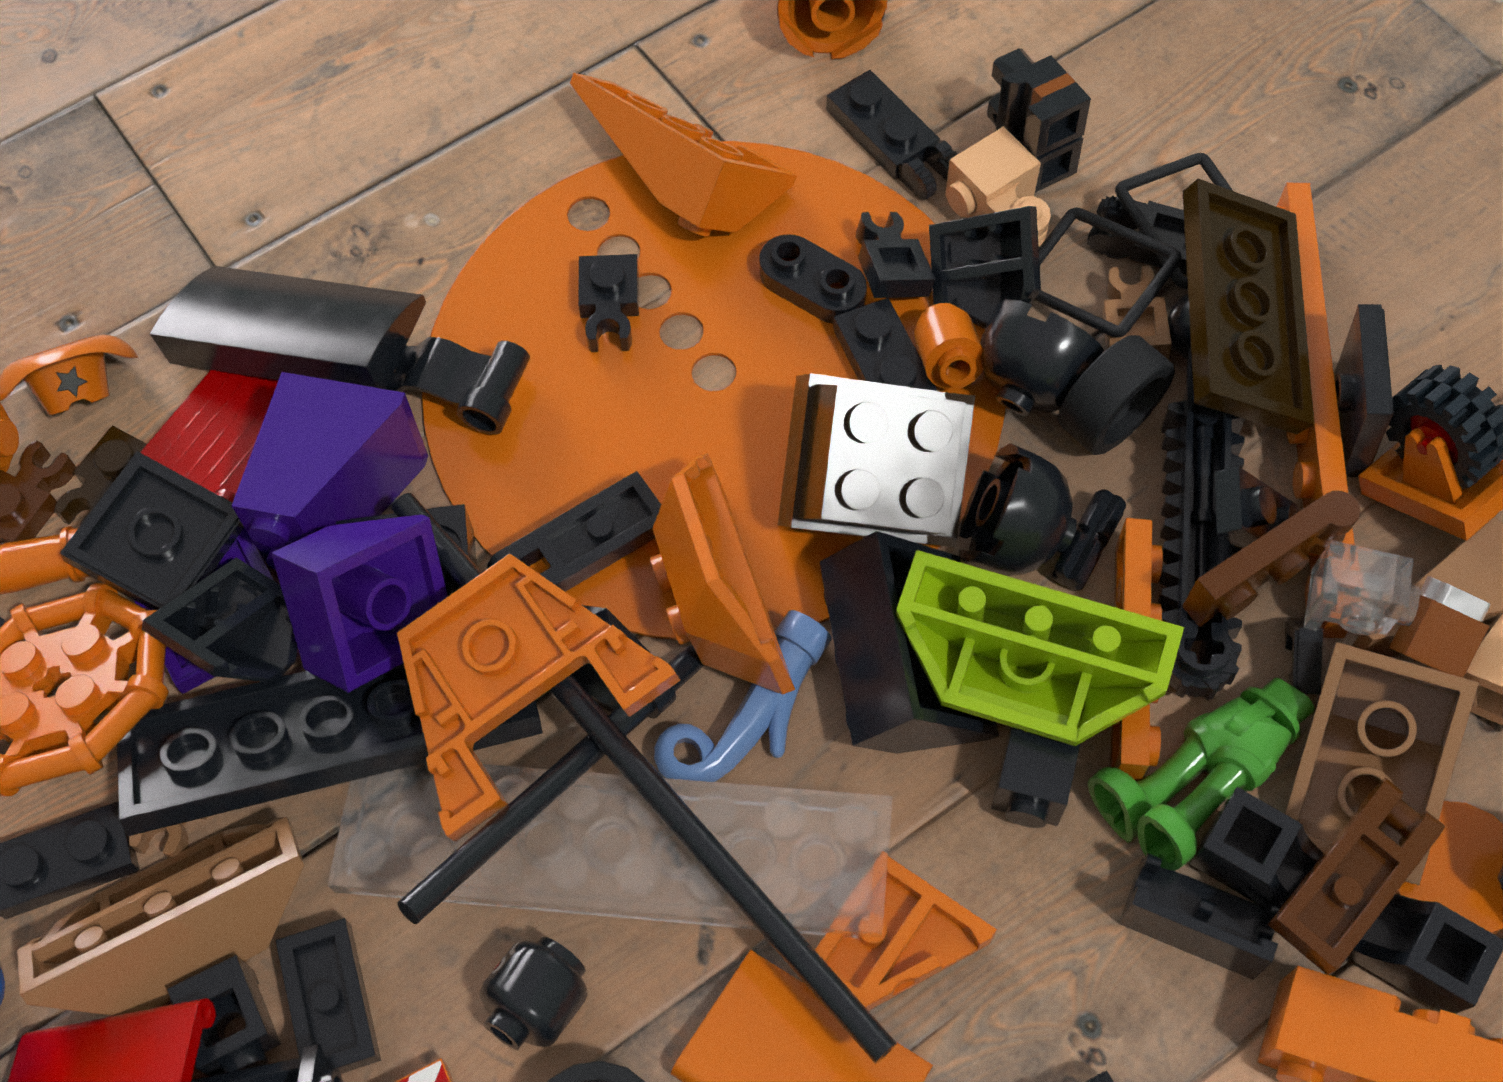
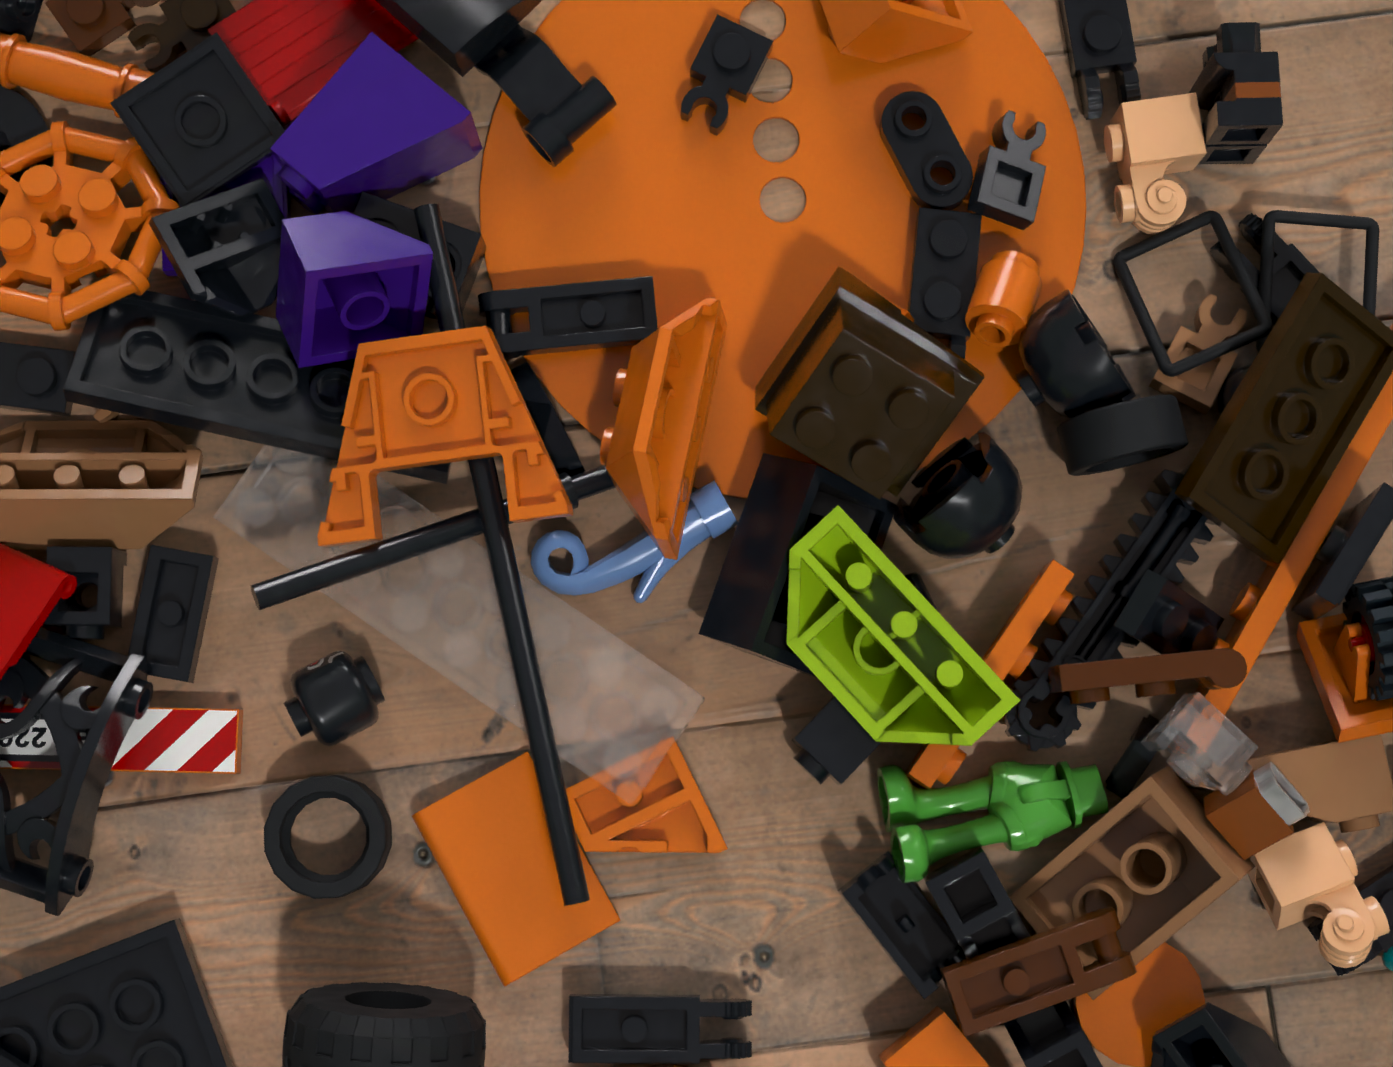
camera: 25 degrees right, 20 degrees up
black slope [929,206,1041,329] -> none
black piece [1052,489,1126,591] -> none

